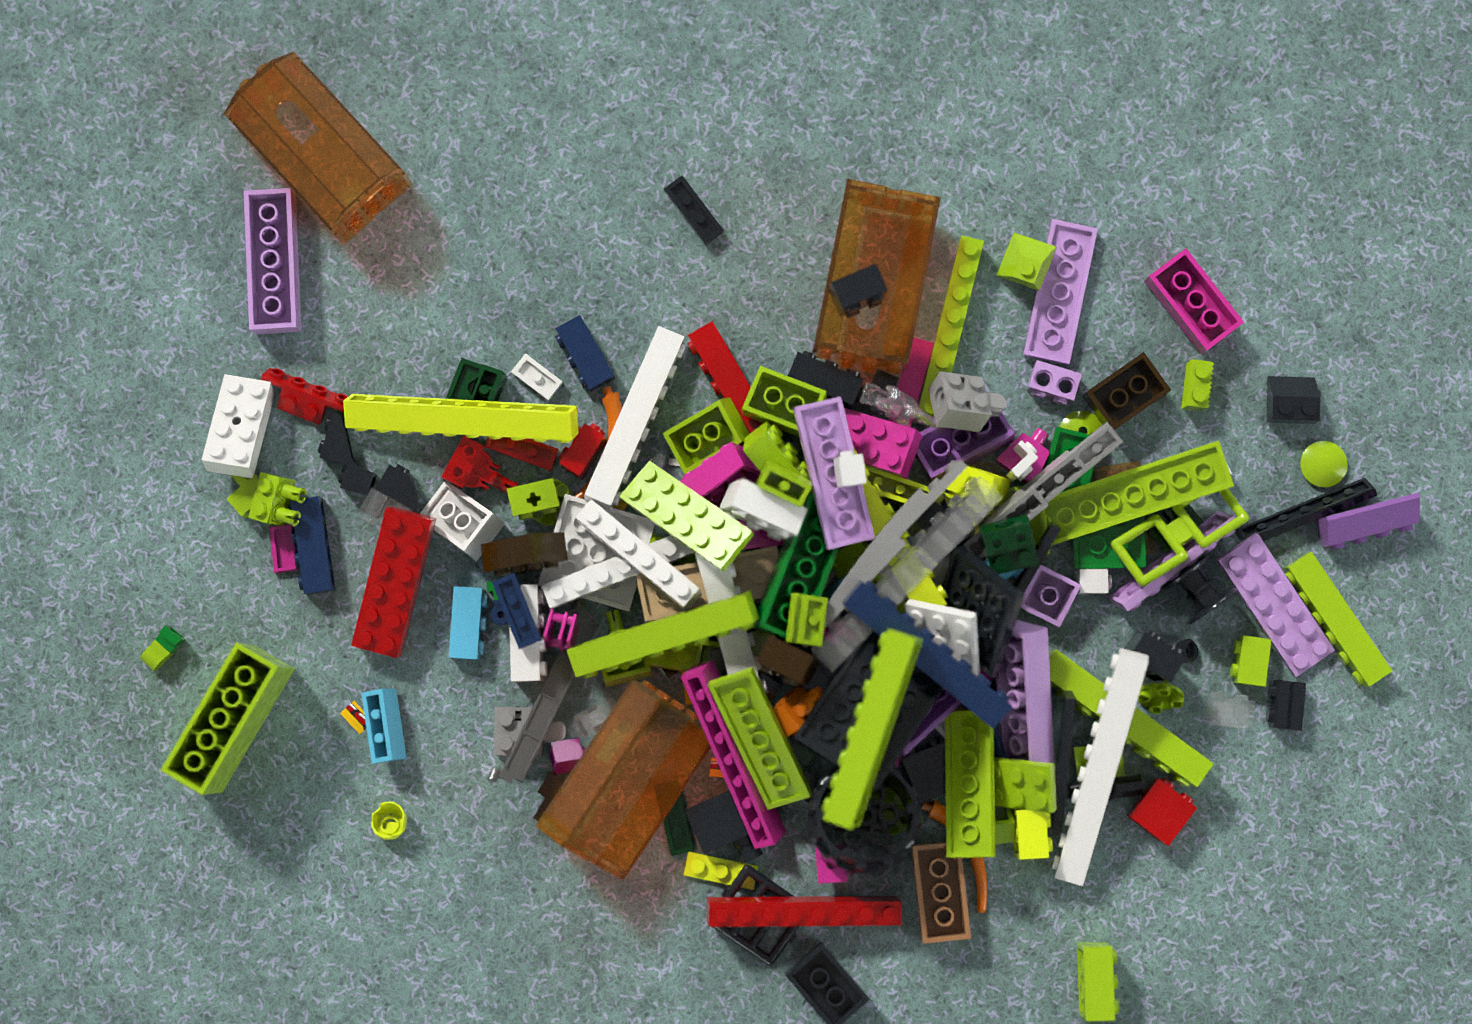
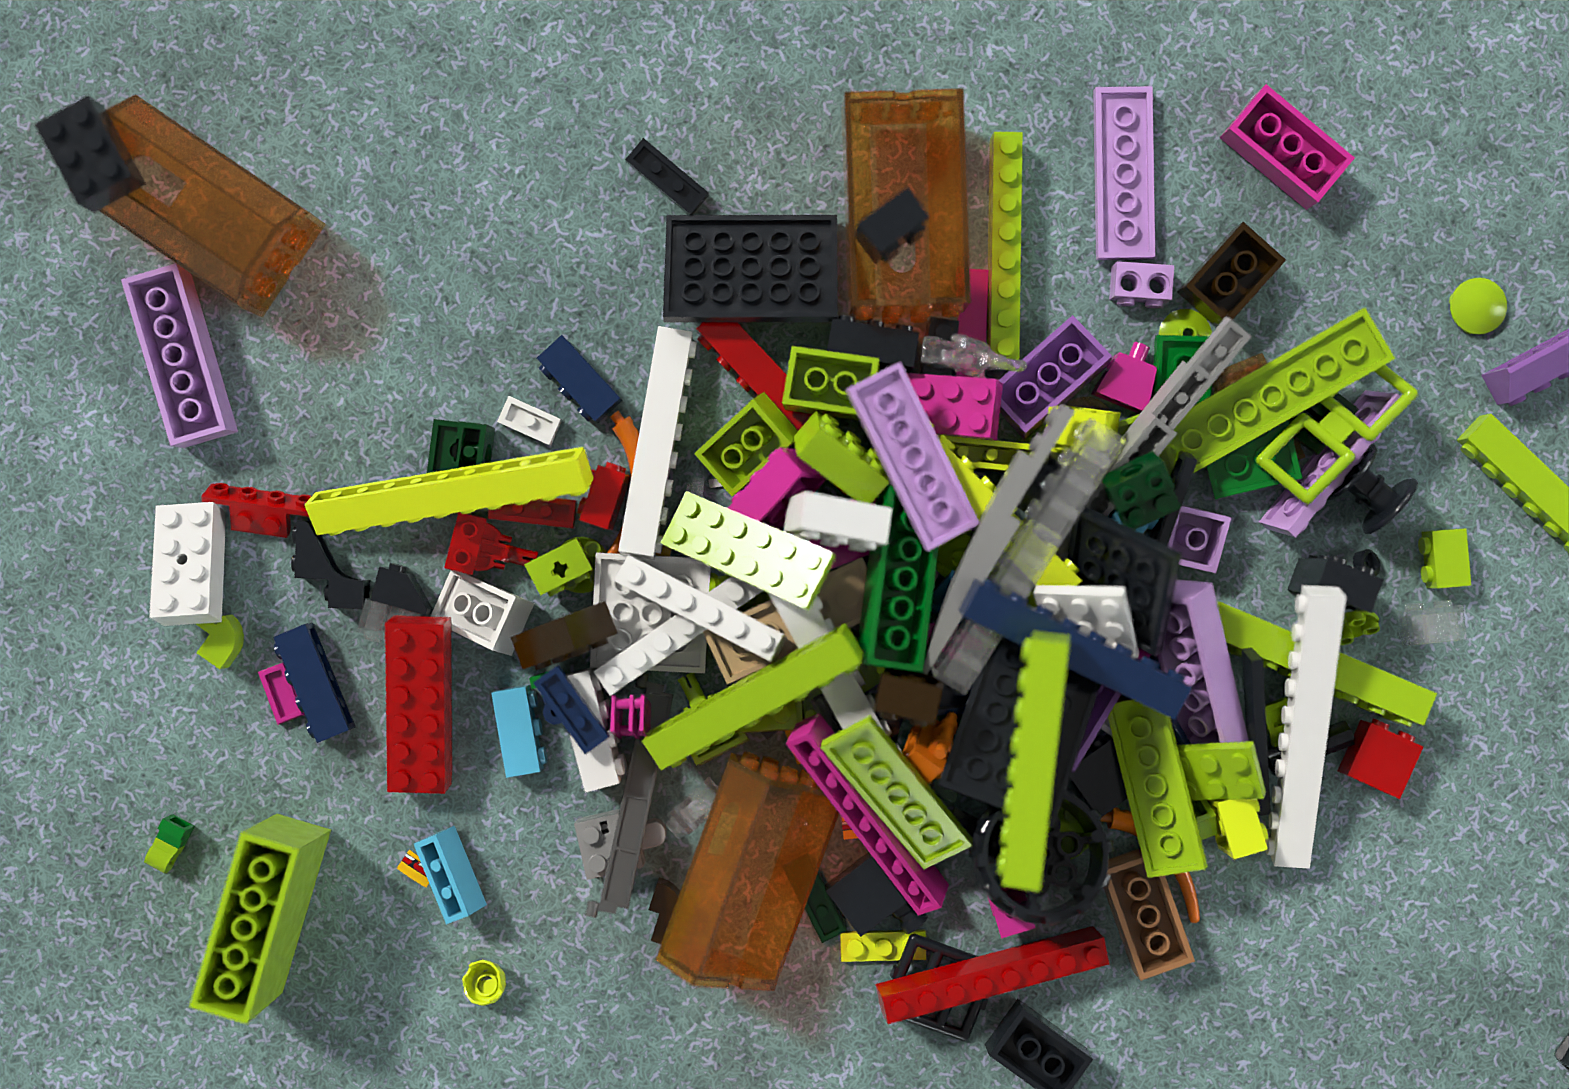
camera: 15 degrees left, 5 degrees up
lime brick [248,472,307,526] -> none
brick [548,738,587,774] -> none
lime brick [757,460,812,508] -> none
lime plate [786,593,828,647] -> none
white brick [833,450,867,488] -> none
light grey brick [928,371,1006,432] -> none
lime slope [996,233,1057,291] -> none
white bracket [1006,440,1038,482] -> none
white brick [1075,569,1112,594] -> none
lime brick [1077,942,1119,1021] -> none
lime brick [1181,359,1214,412] -> none
lavender plate [1216,533,1335,677] -> none
black tile [1235,478,1377,542] -> none
black brick [1266,680,1306,731] -> none
black slope [1267,376,1320,424] -> none
none -> black brick [34,95,146,213]
none -> black plate [663,215,838,322]

